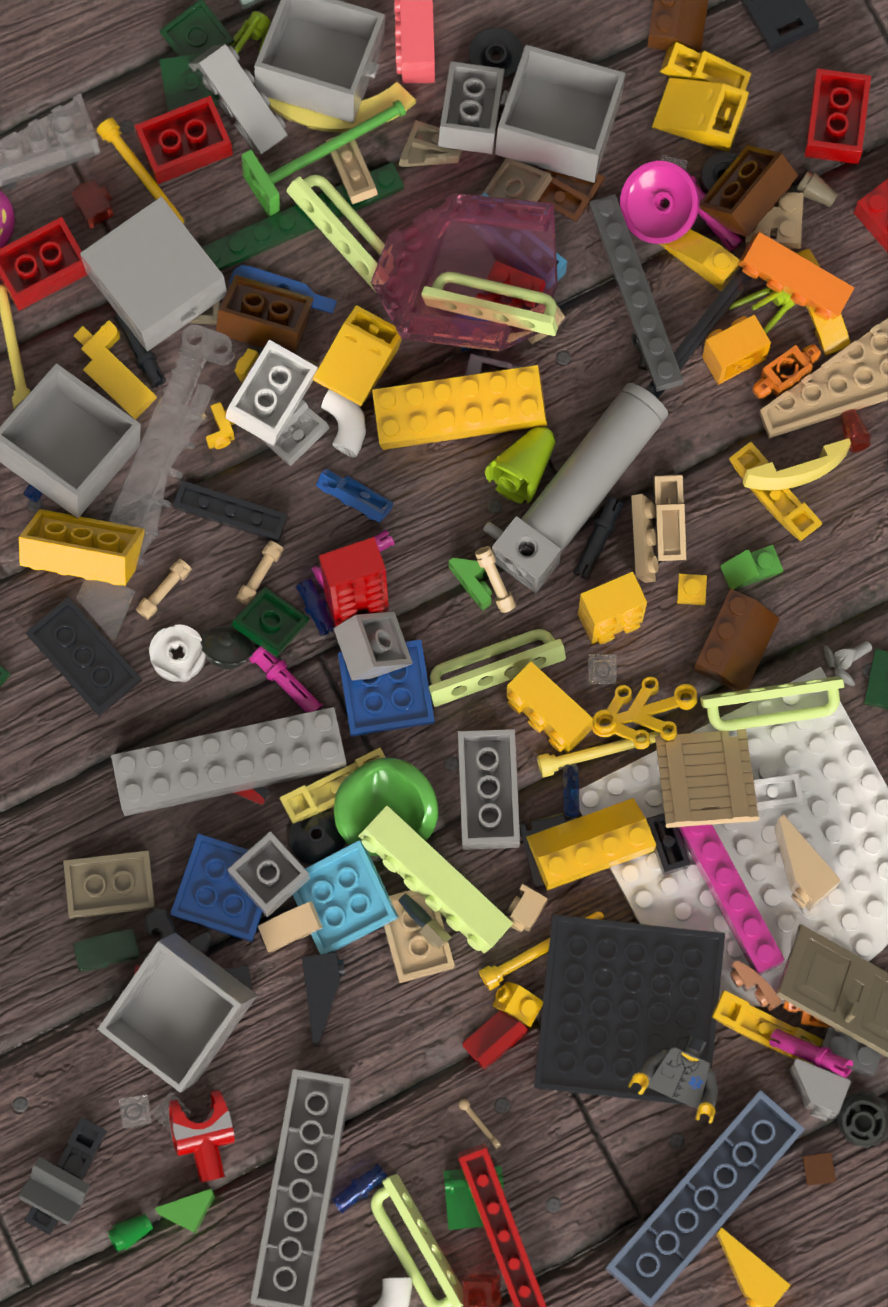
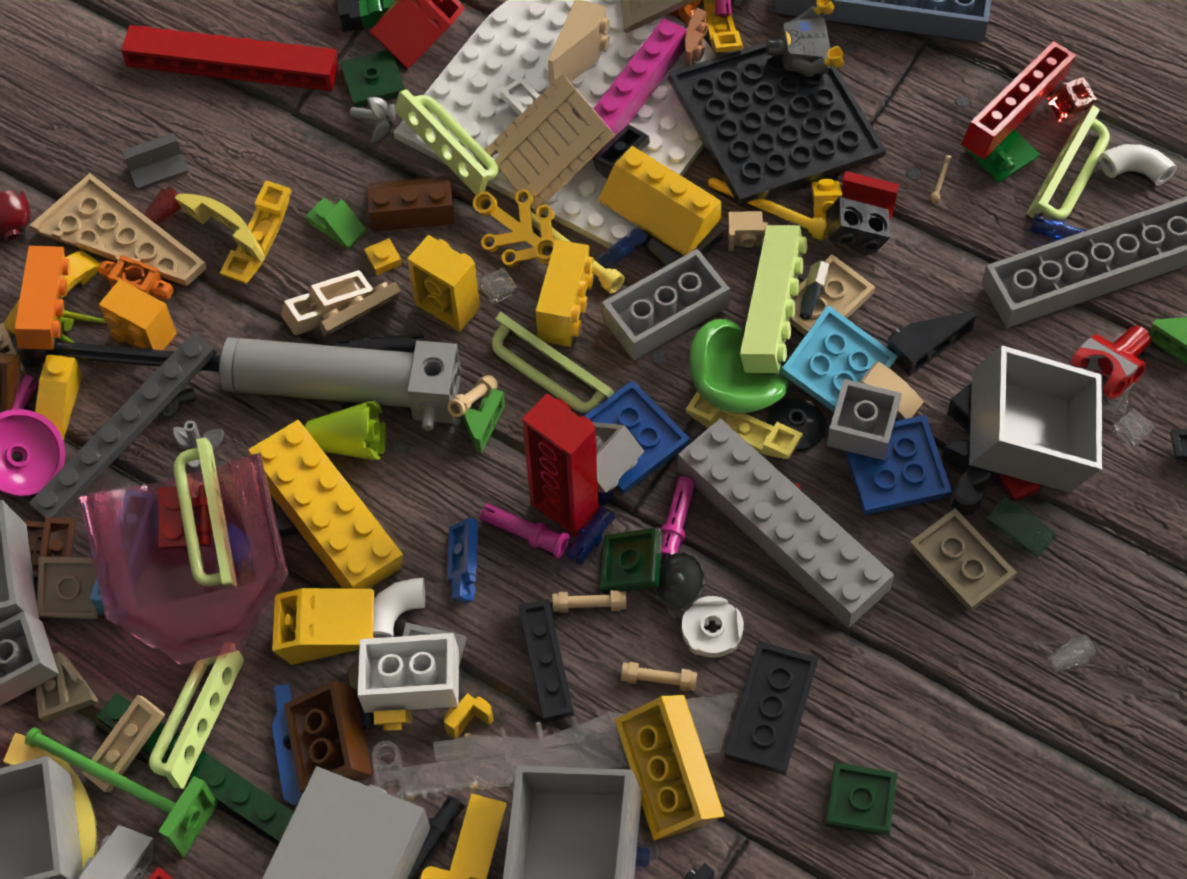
camera: 120 degrees left, 15 degrees down
none -> light grey plant [173,421,224,468]
none -> black brick [826,197,891,252]

